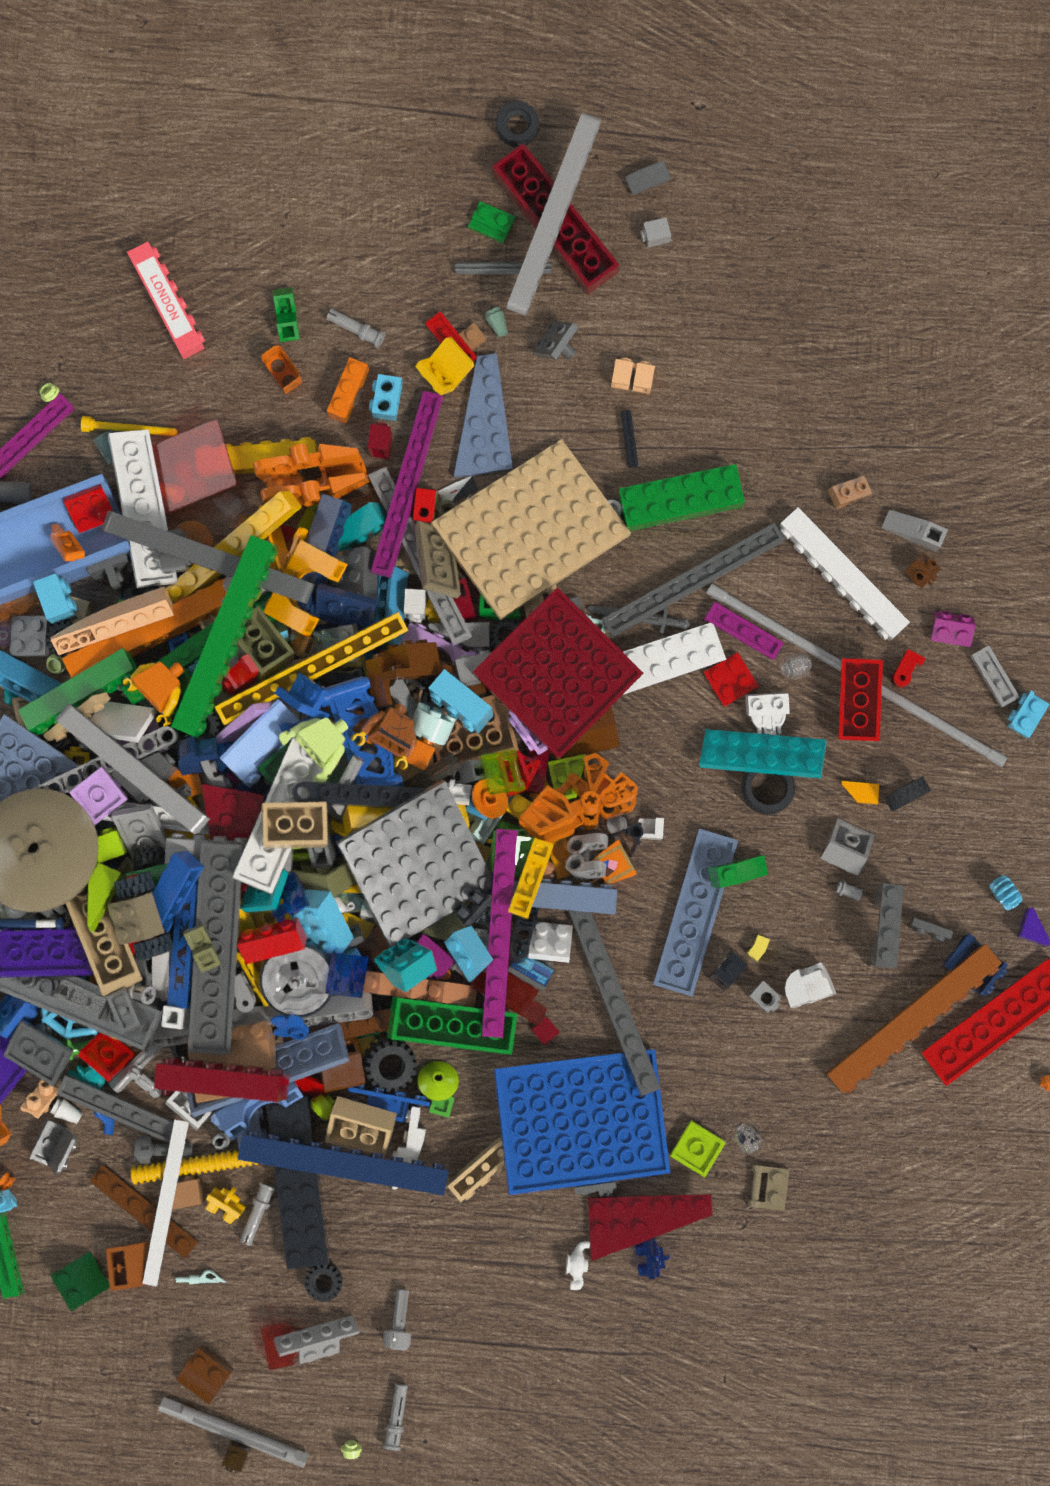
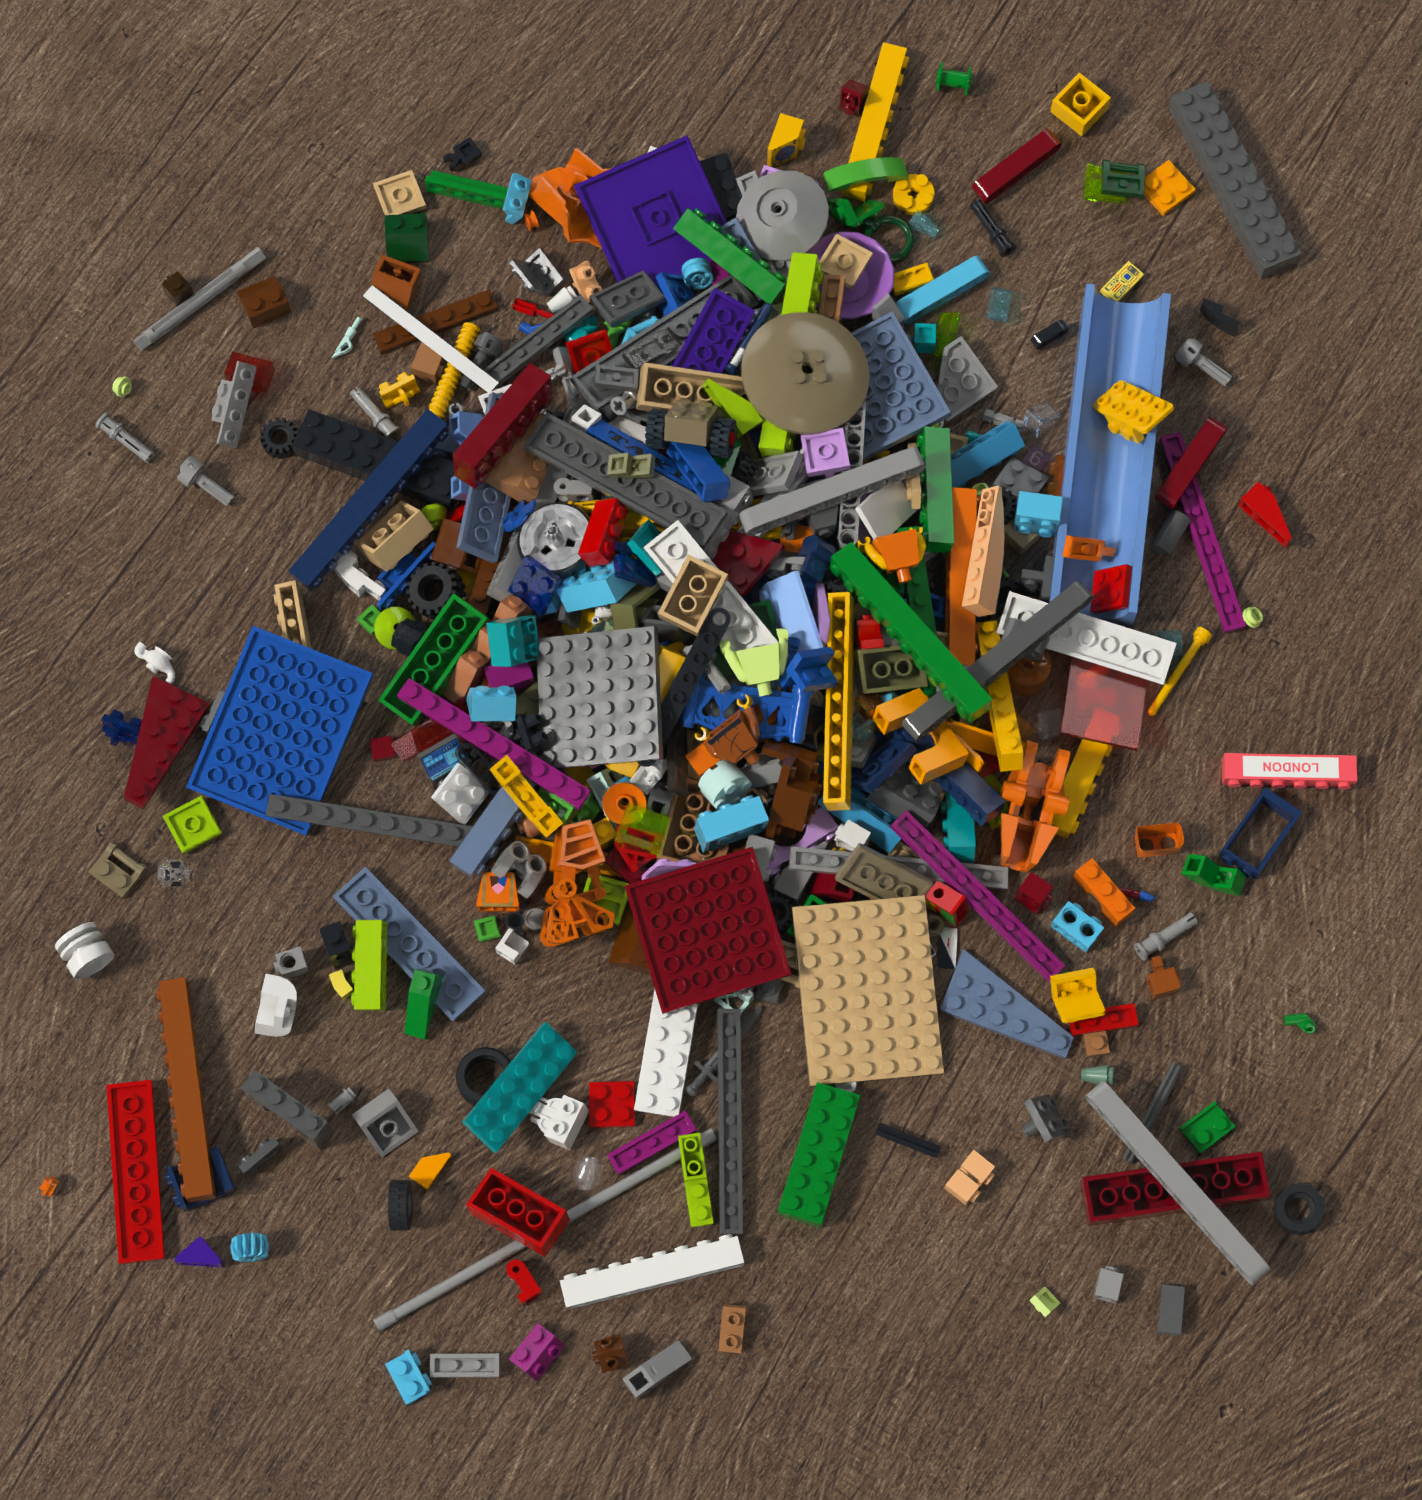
camera: 120 degrees right, 10 degrees down
none -> white wheel [55,922,115,980]
none -> lime brick [351,920,387,1011]
none -> tan plate [373,170,426,215]
none -> black hair [391,618,429,658]
none -> bright green tile [474,915,501,943]
none -> red axle [513,298,554,319]
none -> lime slope [678,1133,714,1228]
none -> yellowish green plate [1030,1287,1061,1317]
none -> piece [1117,886,1155,902]
none -> dark orange brick [1146,956,1183,1000]
none -> dark blue window [1219,787,1302,880]
none -> green arm [1284,1013,1316,1034]

